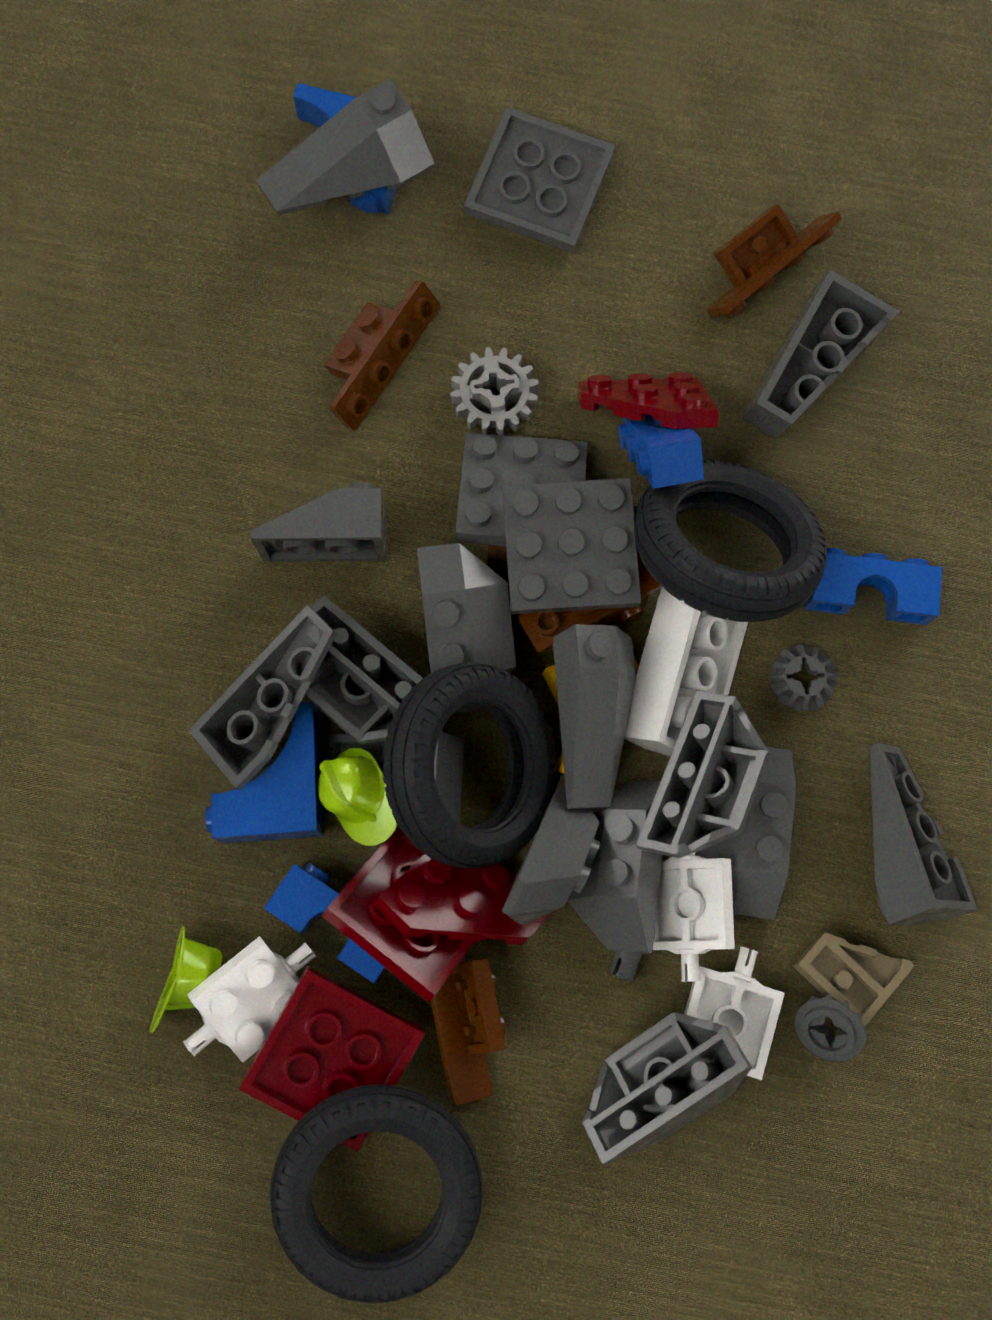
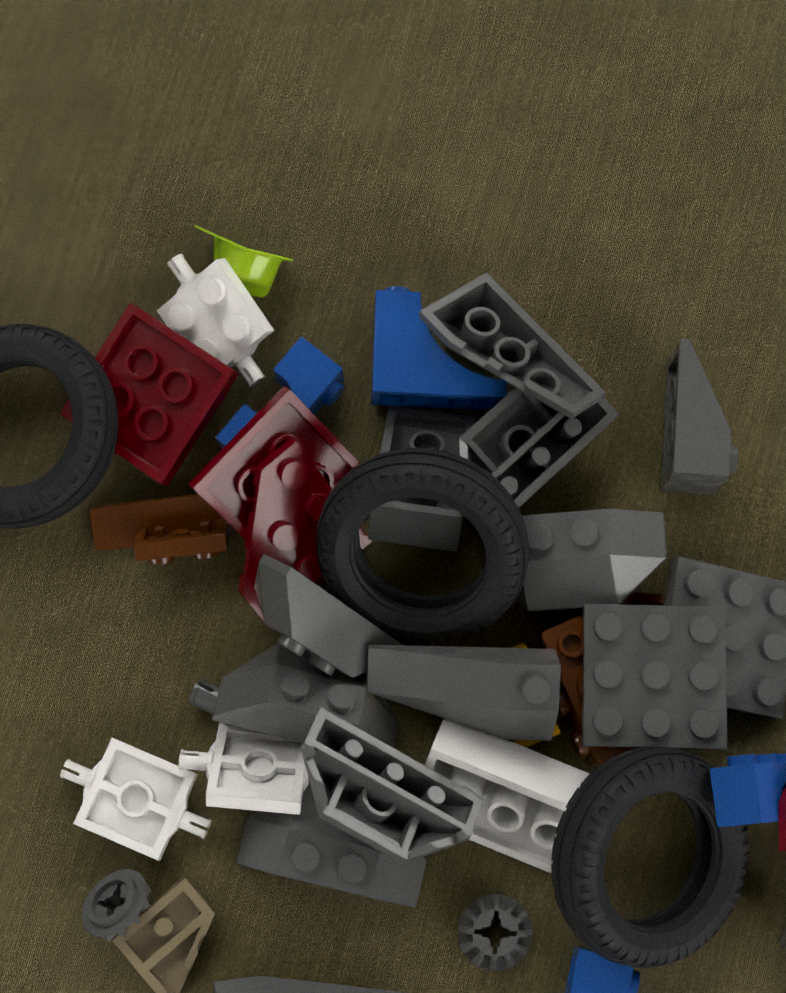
camera: 100 degrees right, 0 degrees up
lime piece [317,748,397,846] -> none
dark grey wedge [582,1012,752,1165] -> none

